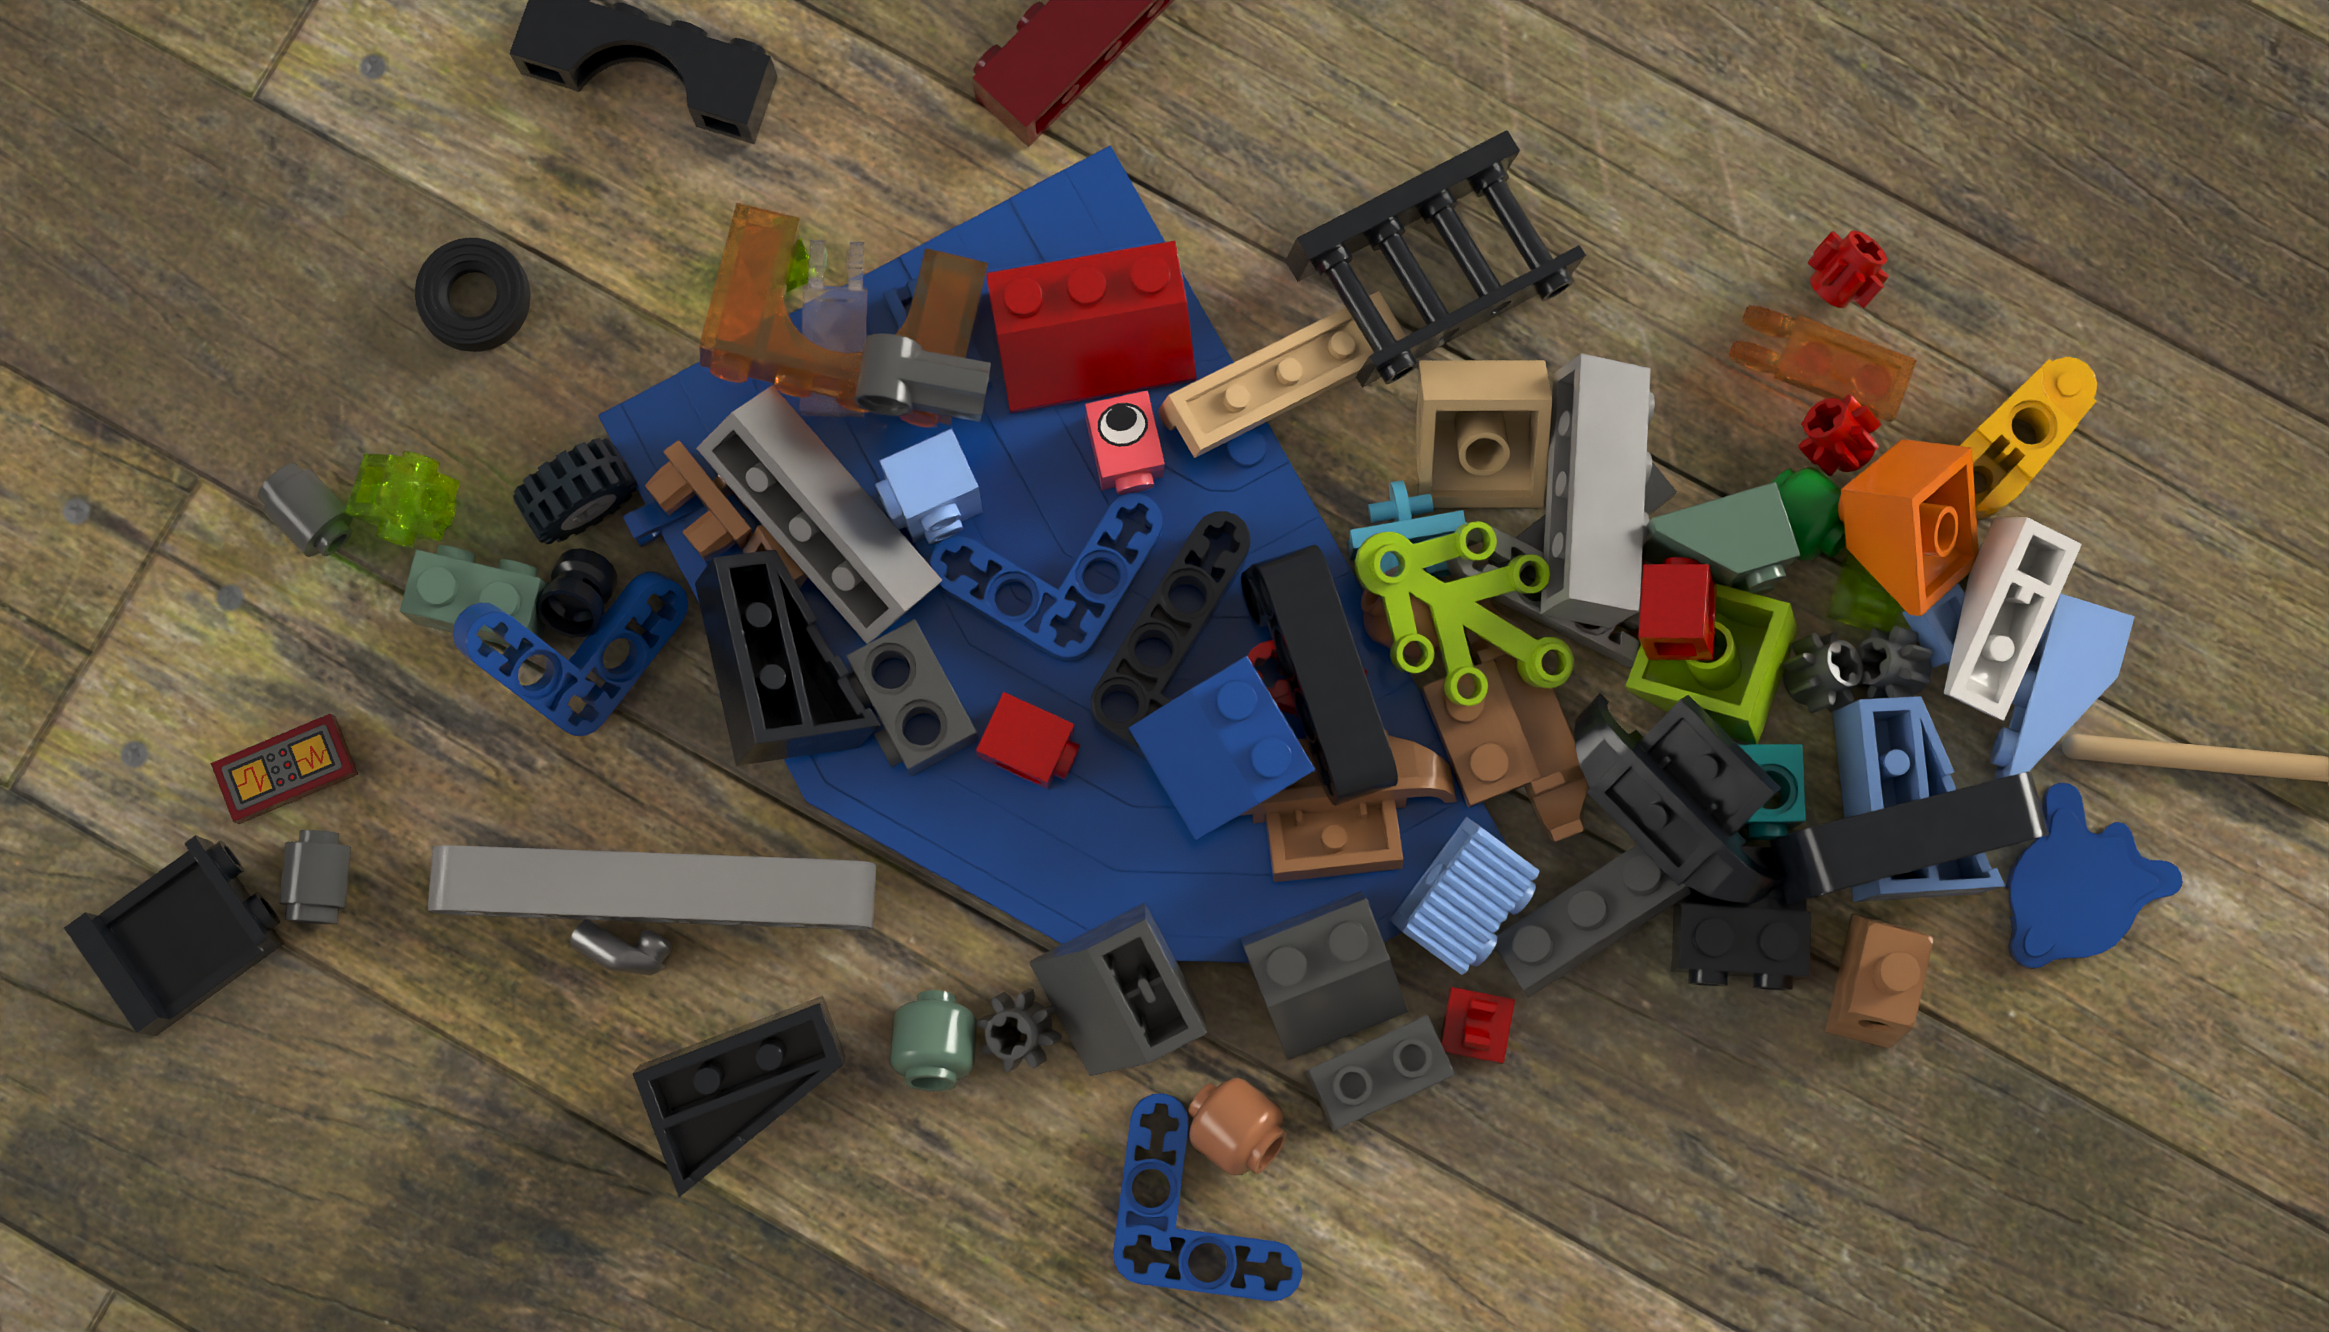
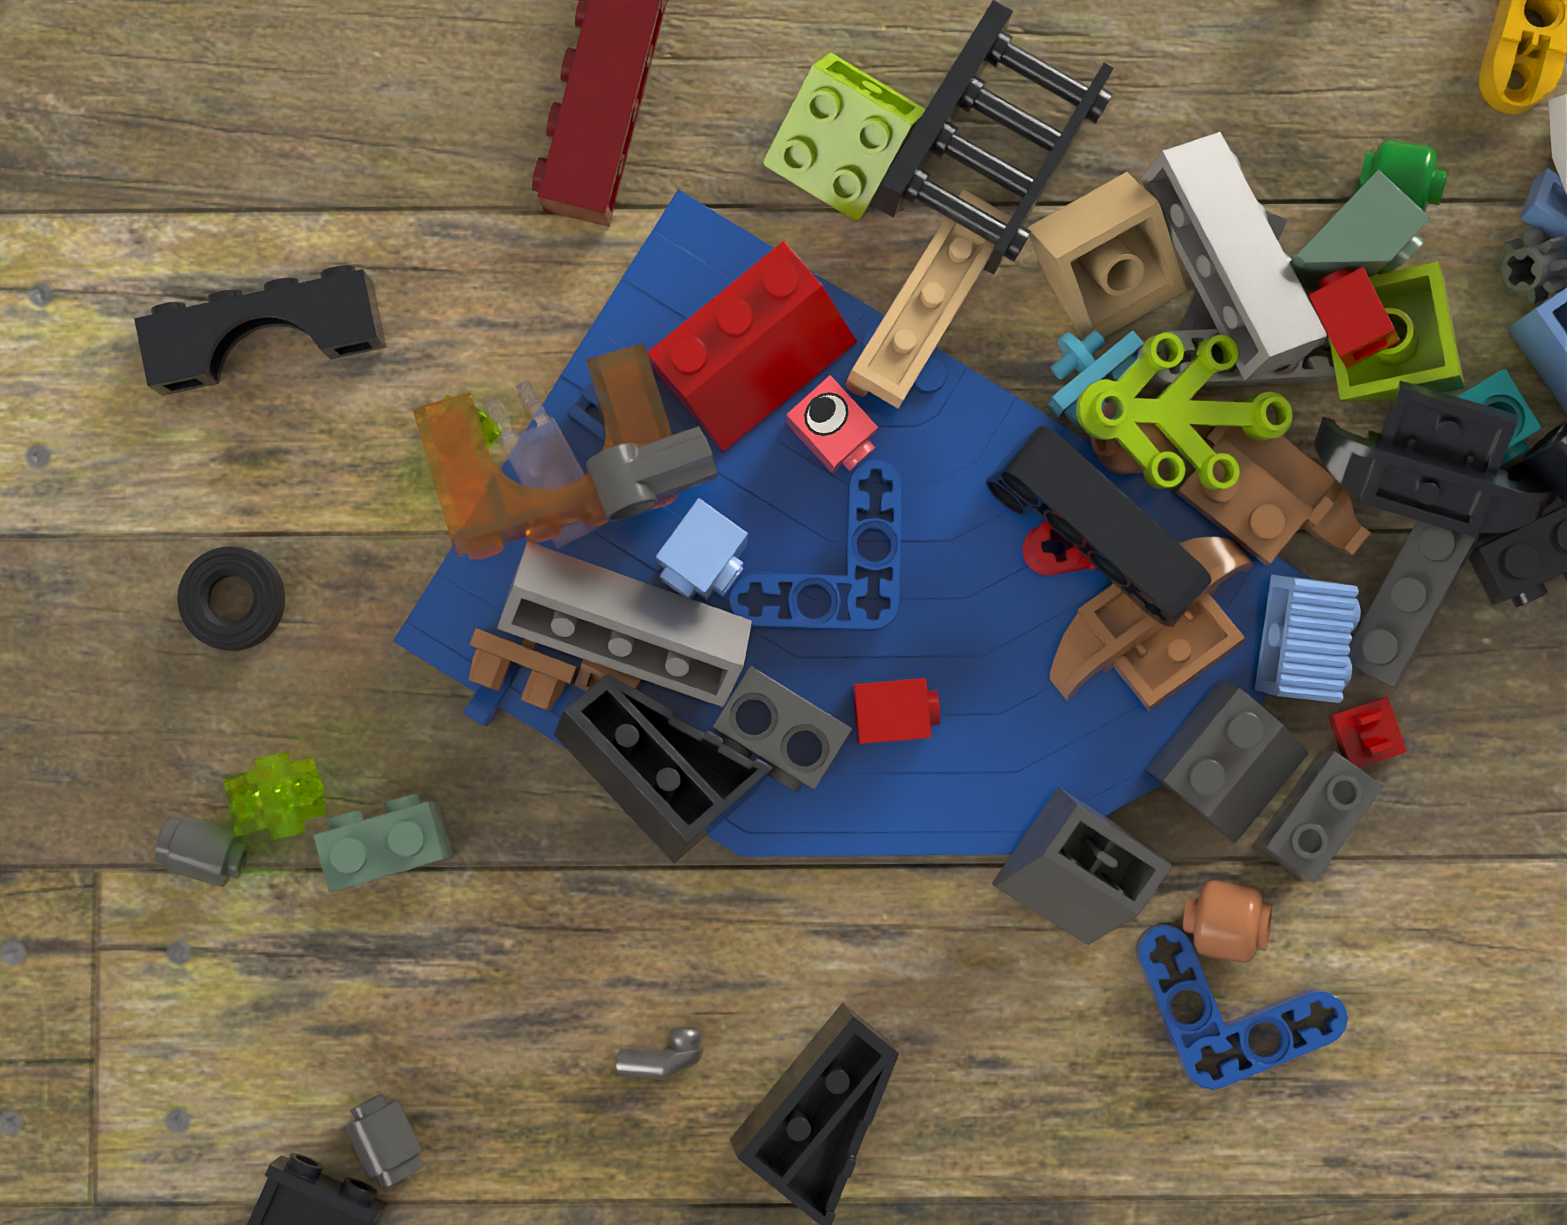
camera: 25 degrees left, 5 degrees up
tile [210,714,358,824] -> none
light grey beam [428,845,876,930] -> none
blue beam [452,571,688,736] -> none
black wheel [513,438,638,544] -> none
black wheel [537,548,617,638] -> none
sand green head [890,990,977,1092] -> none
dark grey gear [976,988,1062,1072] -> none
black beam [1091,511,1250,762] -> none
blue slope [1128,656,1315,840] -> none
clear orange hinge [1729,305,1917,423] -> none
dark grey gear [1782,632,1863,714] -> none
red gear [1798,394,1881,476] -> none
clear neon green tile [1827,554,1900,632] -> none
orange slope [1838,439,1979,616] -> none
none -> lime bracket [763,53,926,221]

